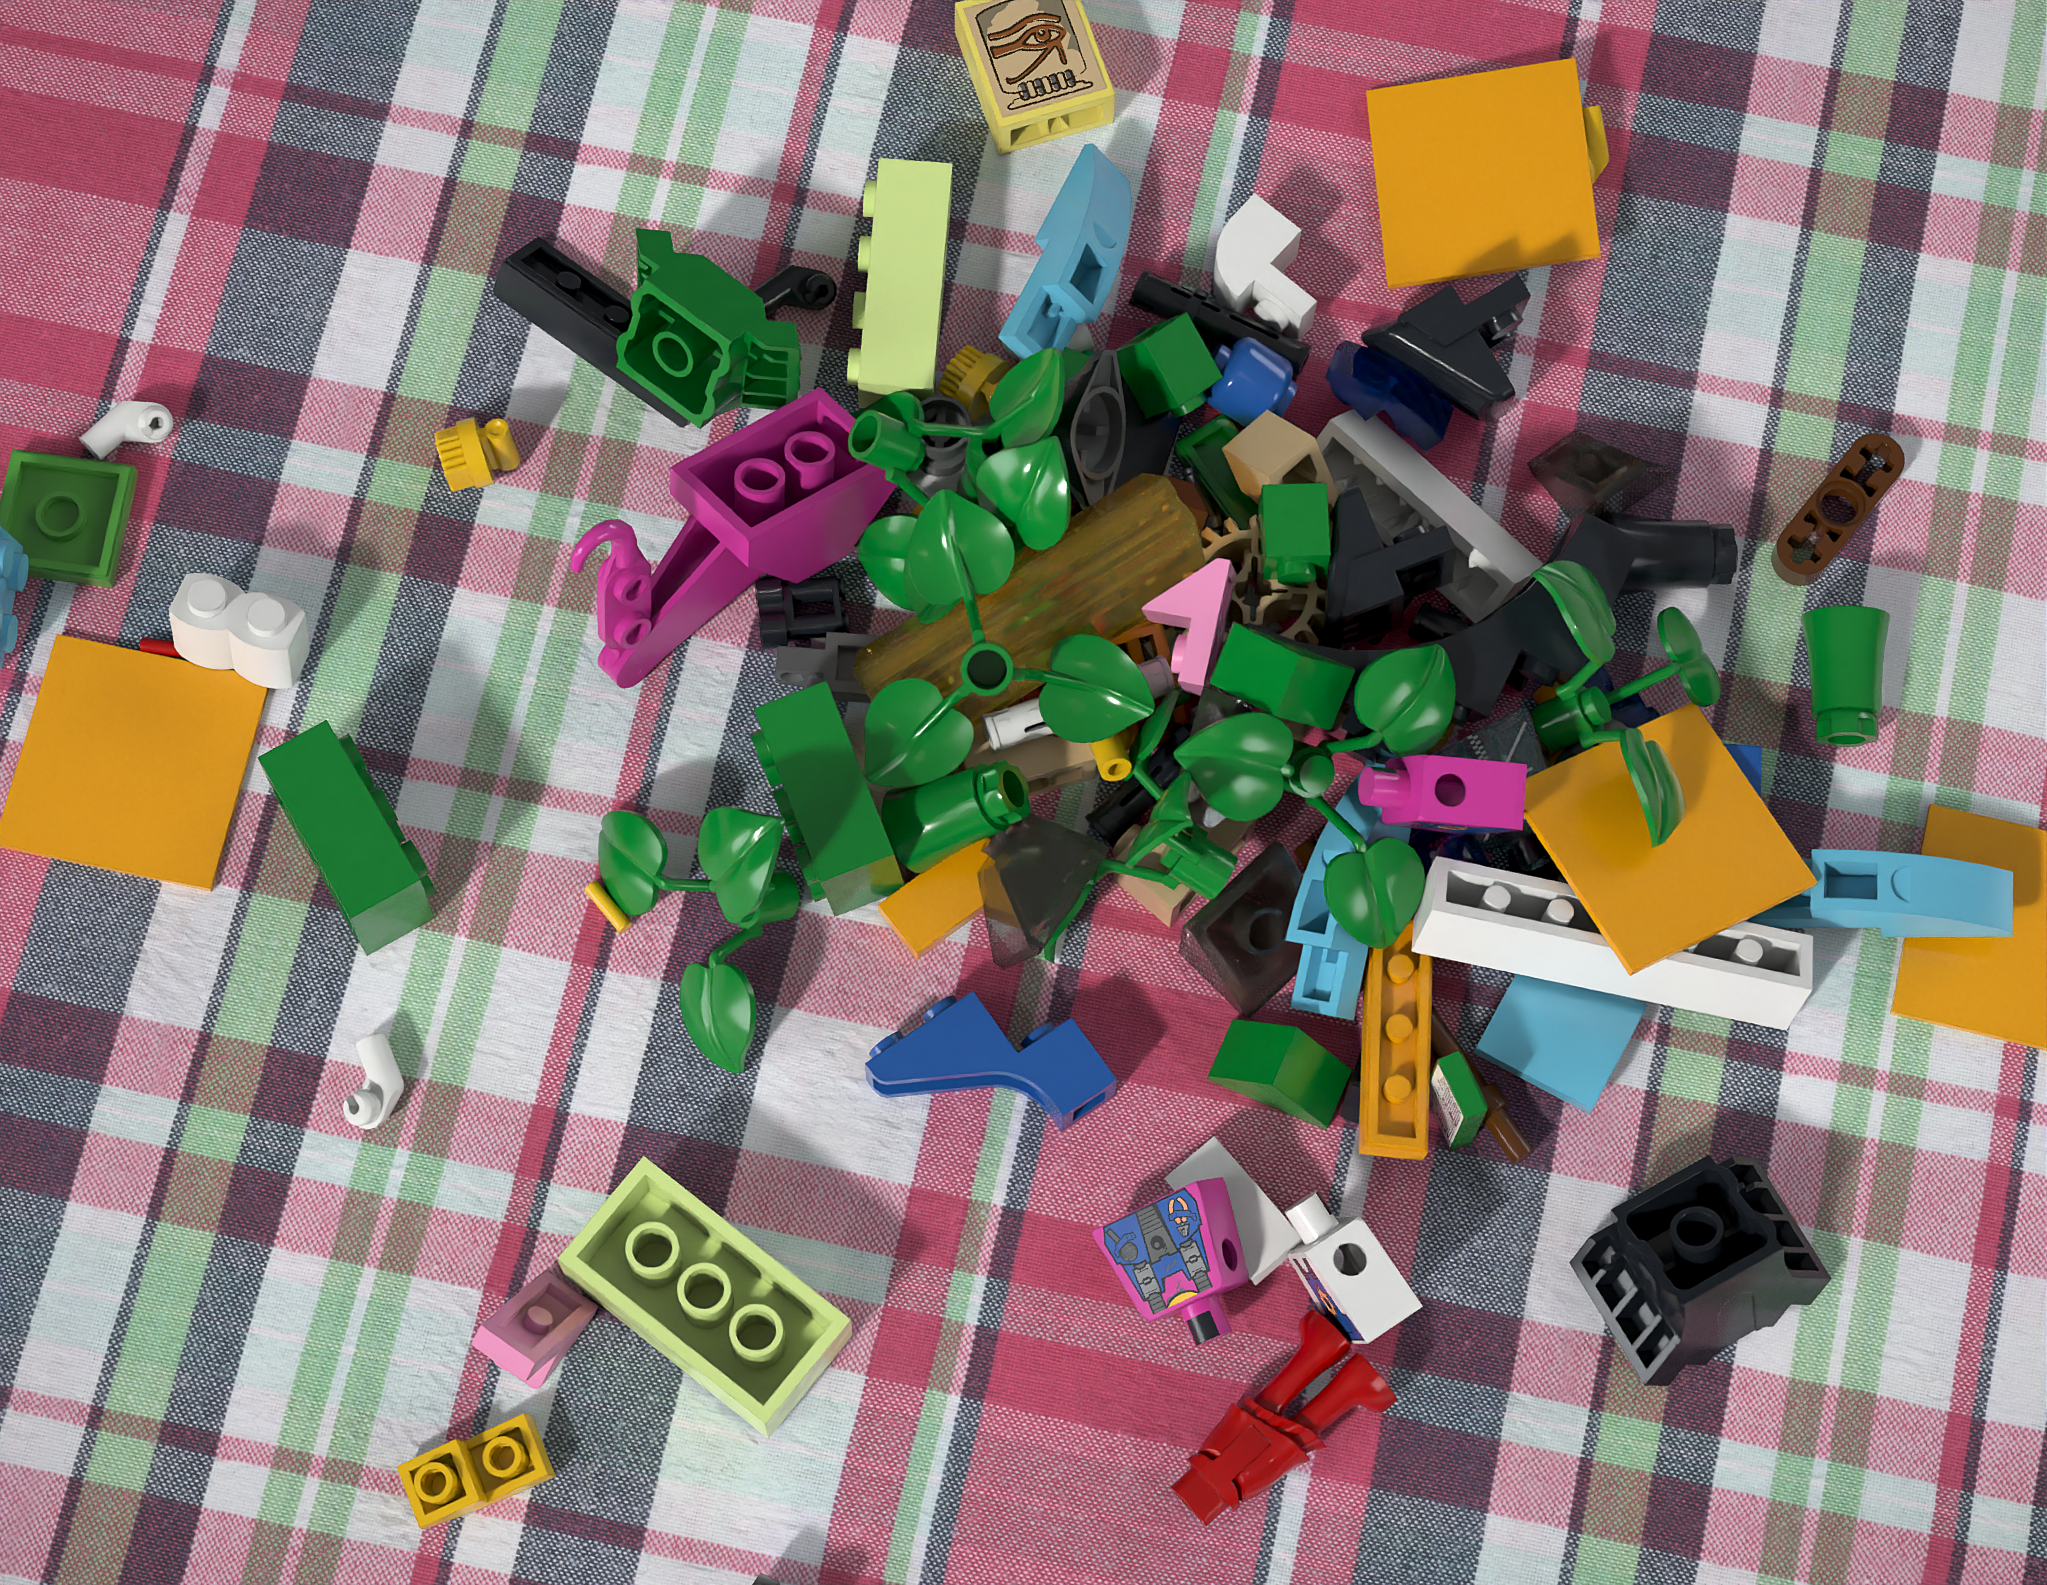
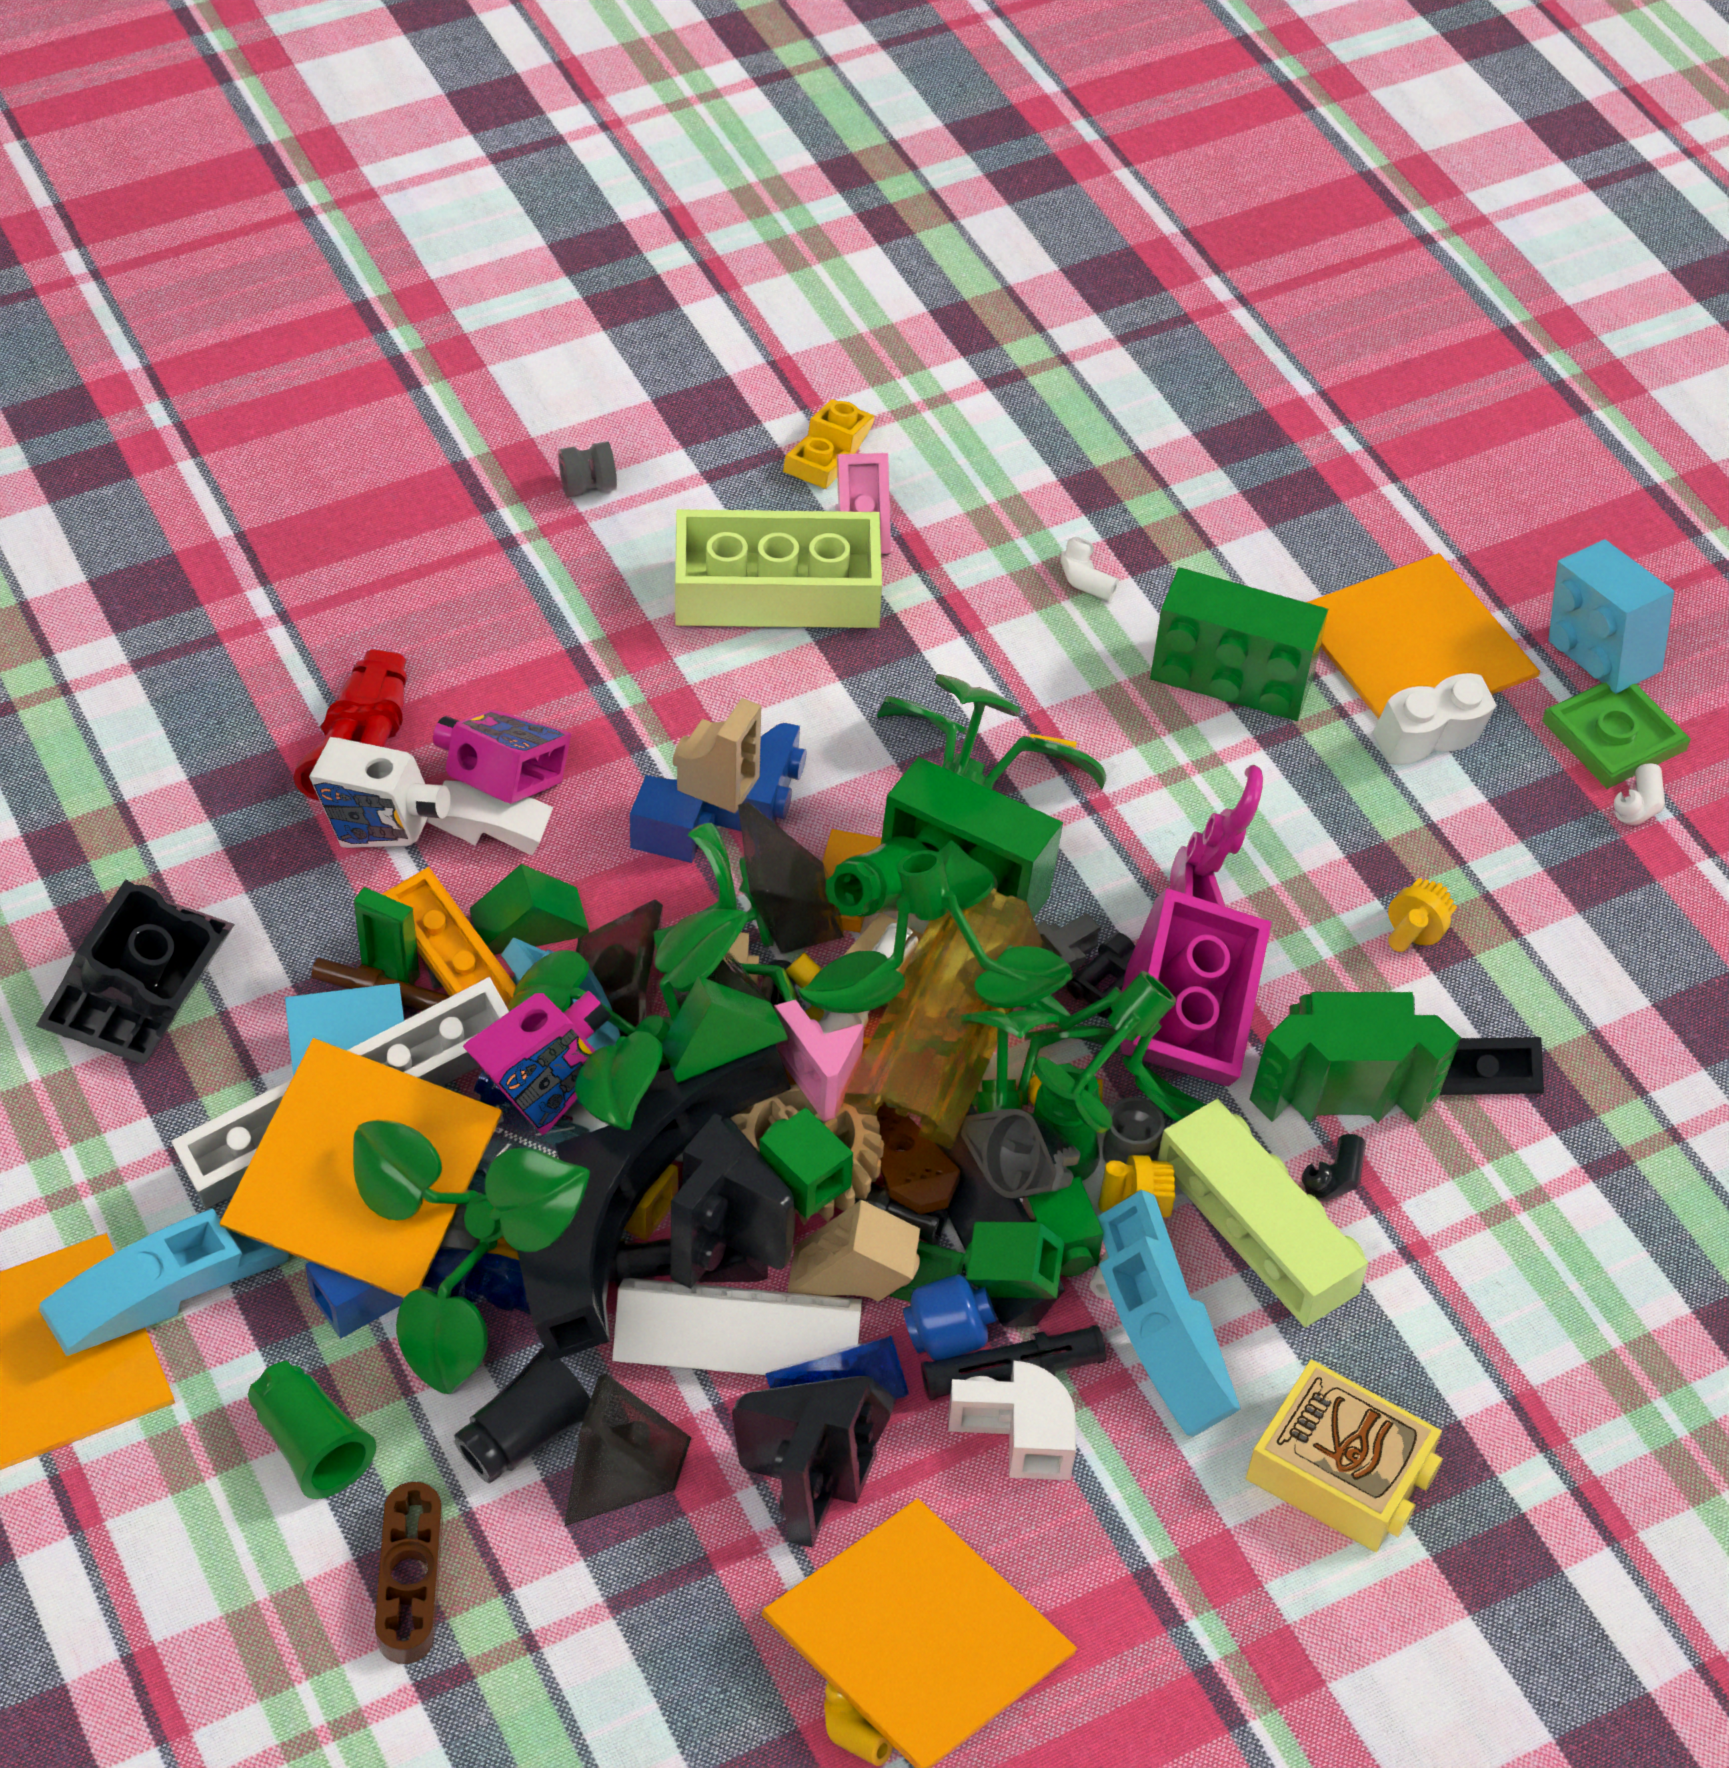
camera: 140 degrees right, 20 degrees down
none -> tan arch [673,698,761,813]

